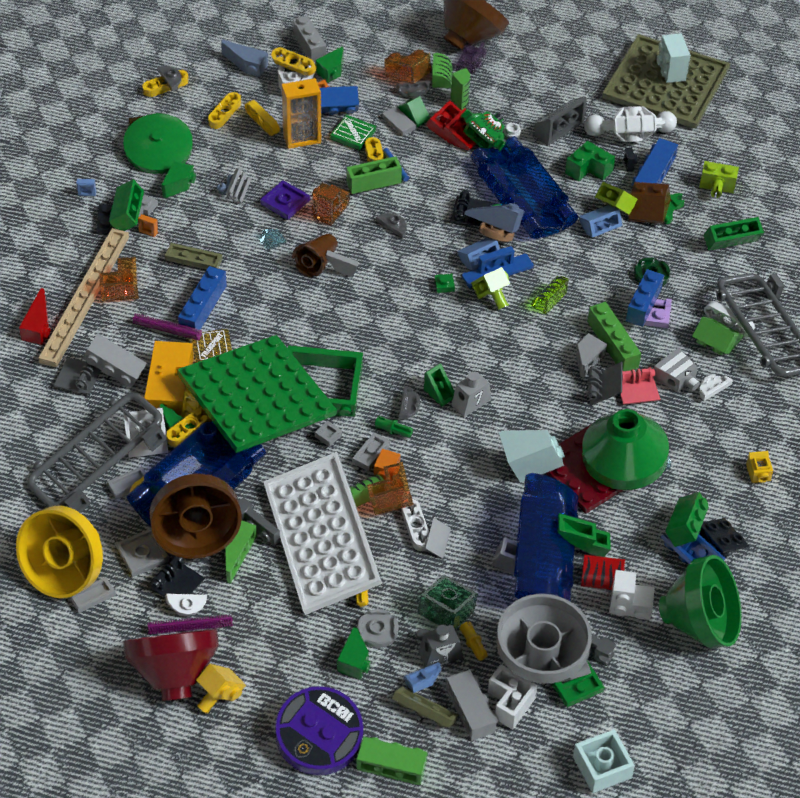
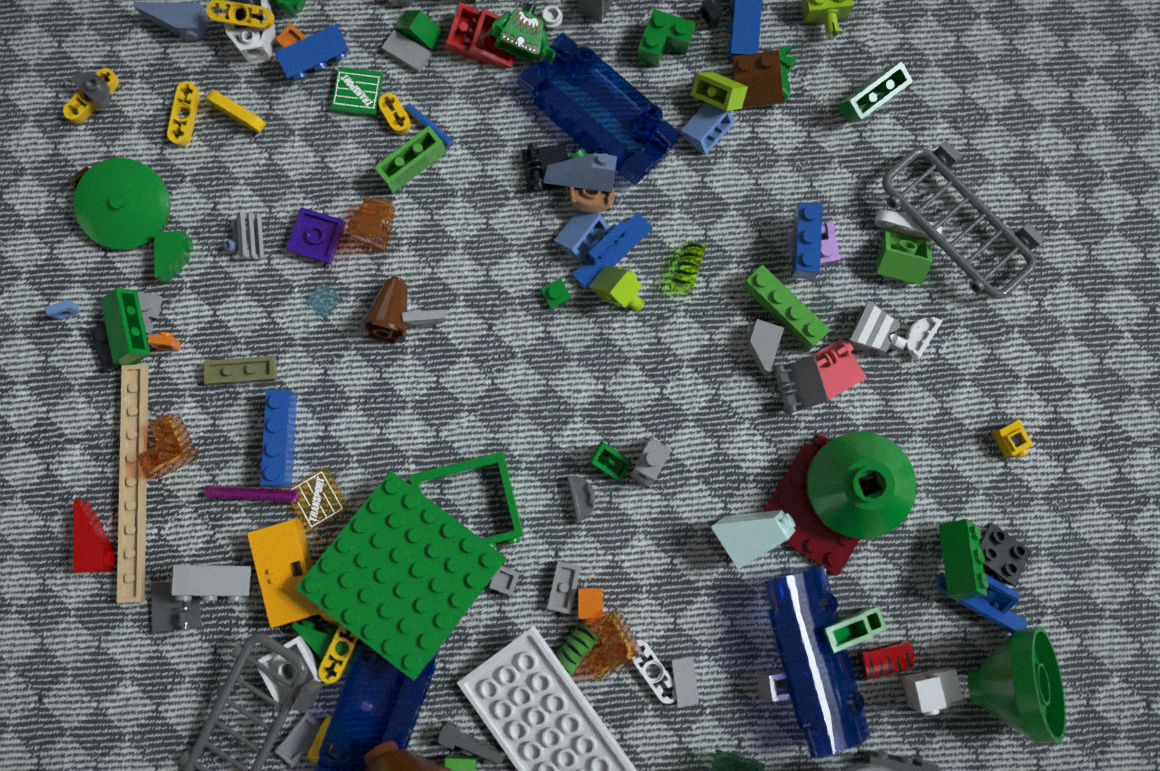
camera: 15 degrees left, 30 degrees up
brick [282,78,321,149] -> none
green axle [375,416,413,438] -> none
flat silver plate [376,213,407,239] -> none
dark green tile [633,257,670,286] -> none

